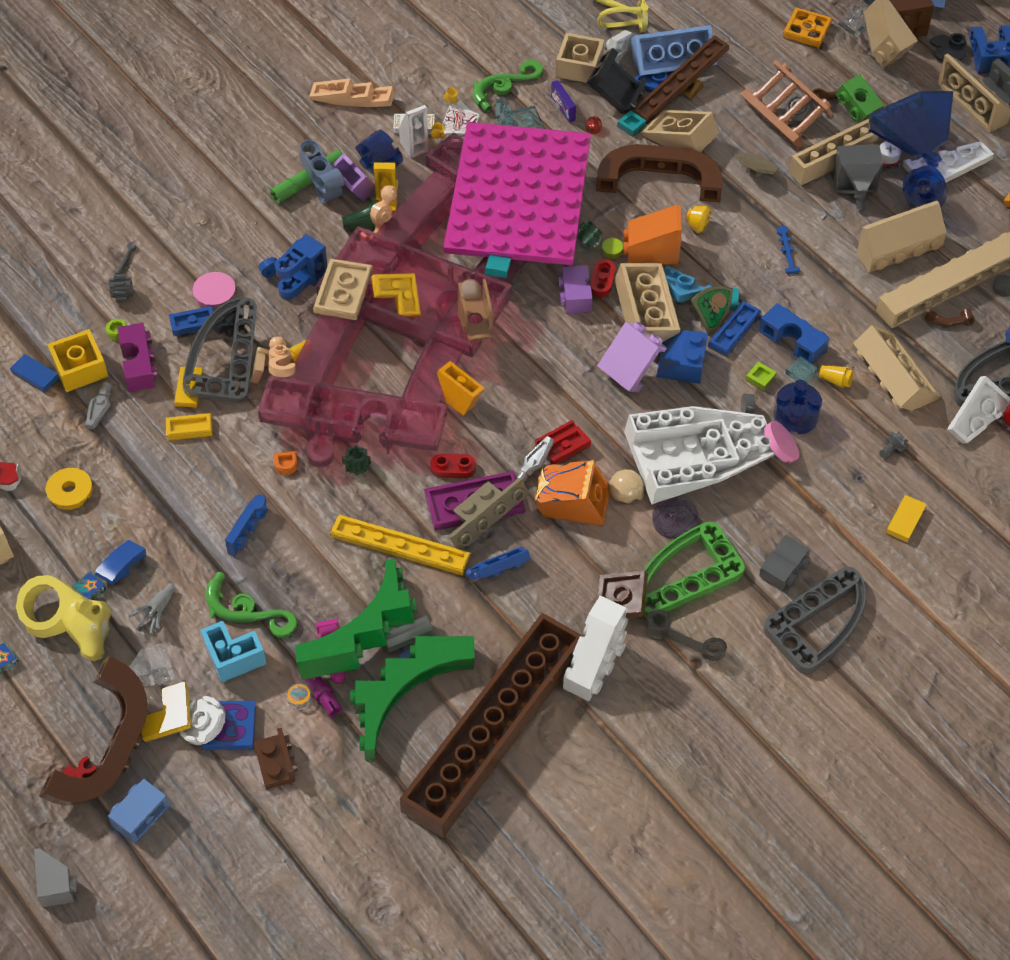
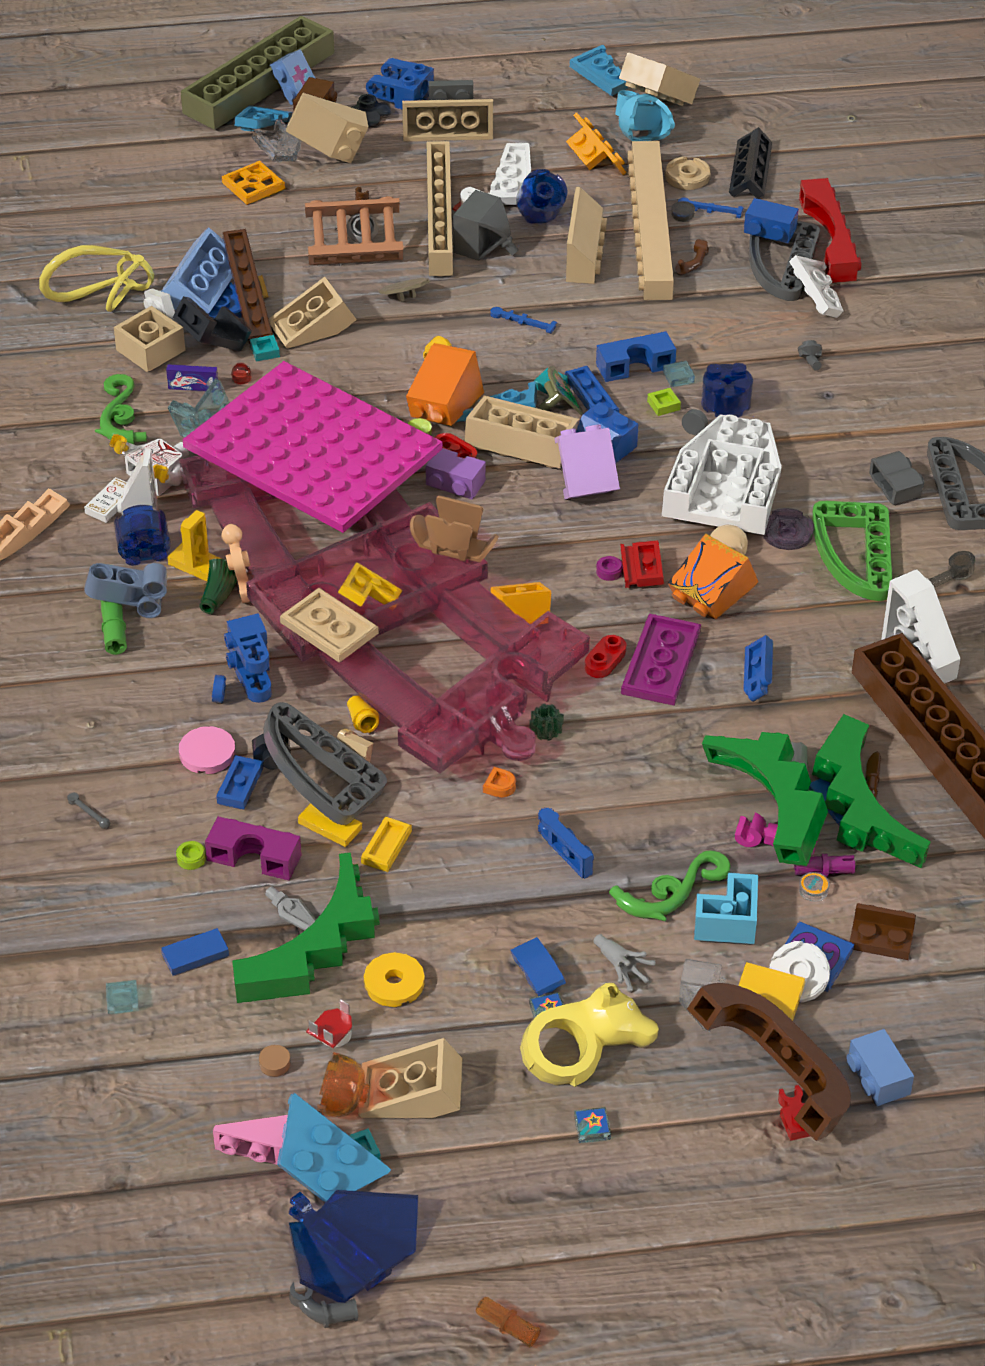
camera: 60 degrees left, 10 degrees down
light grey slope [34,848,78,907] -> none
yellow brick [47,329,109,392] -> none
dark grey gear [109,274,133,301] -> none
light nougat piece [269,337,296,377] -> none
yellow tile [330,514,471,576] -> none
medium lavender brick [332,153,375,202] -> none
dark tan bracket [449,477,529,550] -> none
teal tile [485,254,511,278] -> none
light grey piece [516,436,554,482] -> none
reddish brown arch [596,144,722,203] -> none
plate [597,570,648,618] -> none
bright pink tile [764,421,799,464] -> none
yellow cone [819,365,854,388] -> none
bright green brick [835,74,884,123] -> none
tan slope [854,325,941,411] -> none
clear blue panel [869,91,954,170] -> none
yellow tile [886,495,927,543] -> none
none -> green arch [232,852,380,1003]
none -> magenta tile [596,556,623,581]
none -> reddish brown piece [865,751,881,798]

